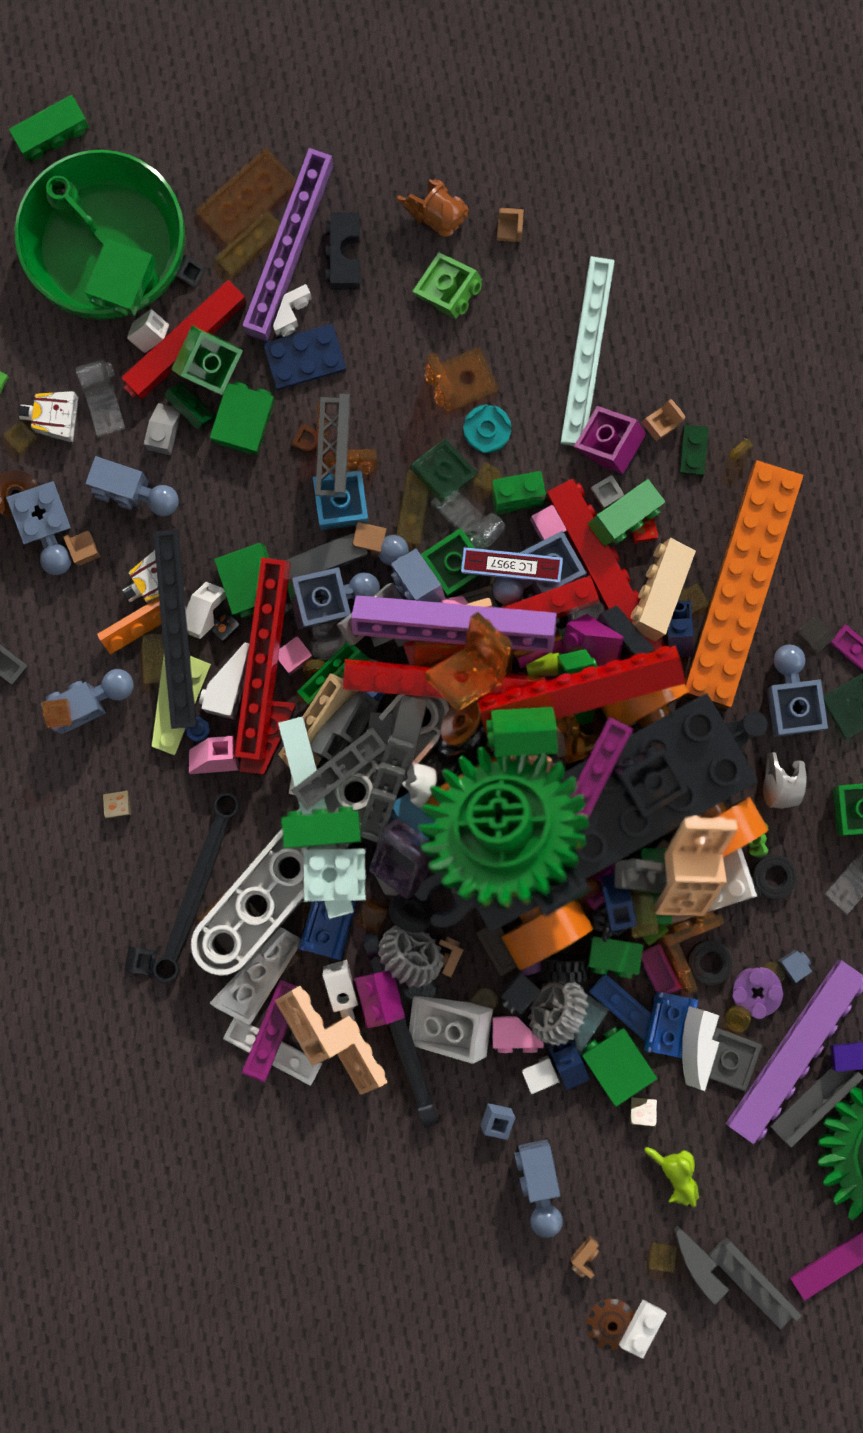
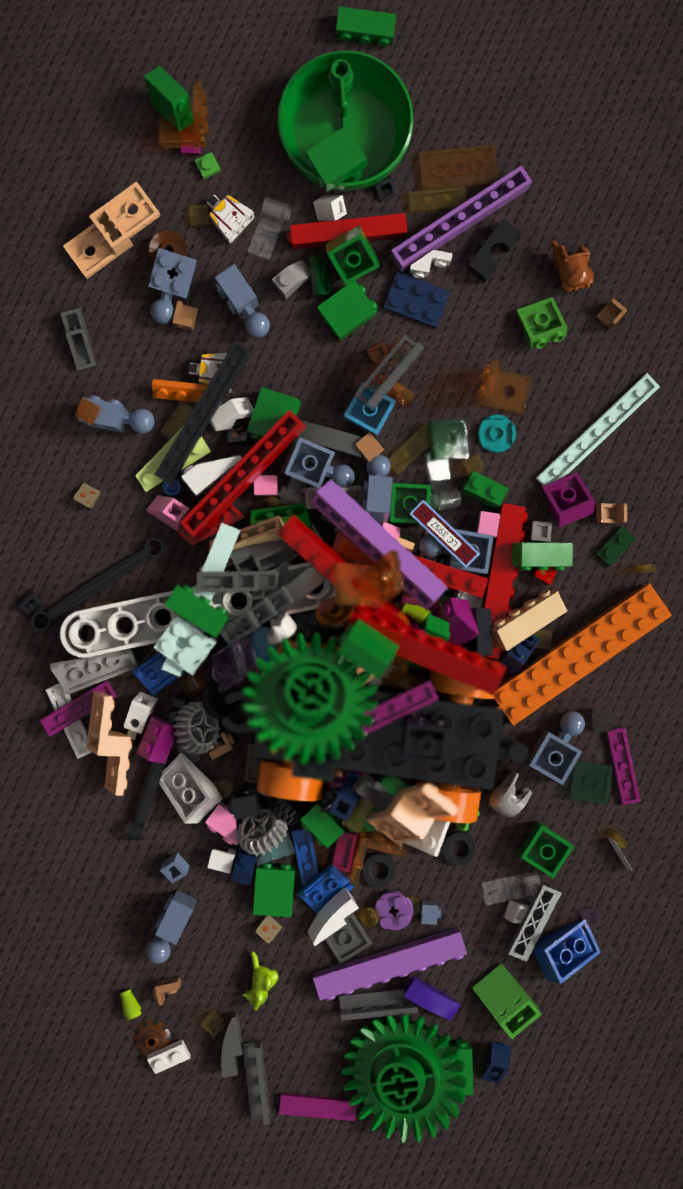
camera: 40 degrees right, 5 degrees up
none -> lime cone [120,989,142,1021]

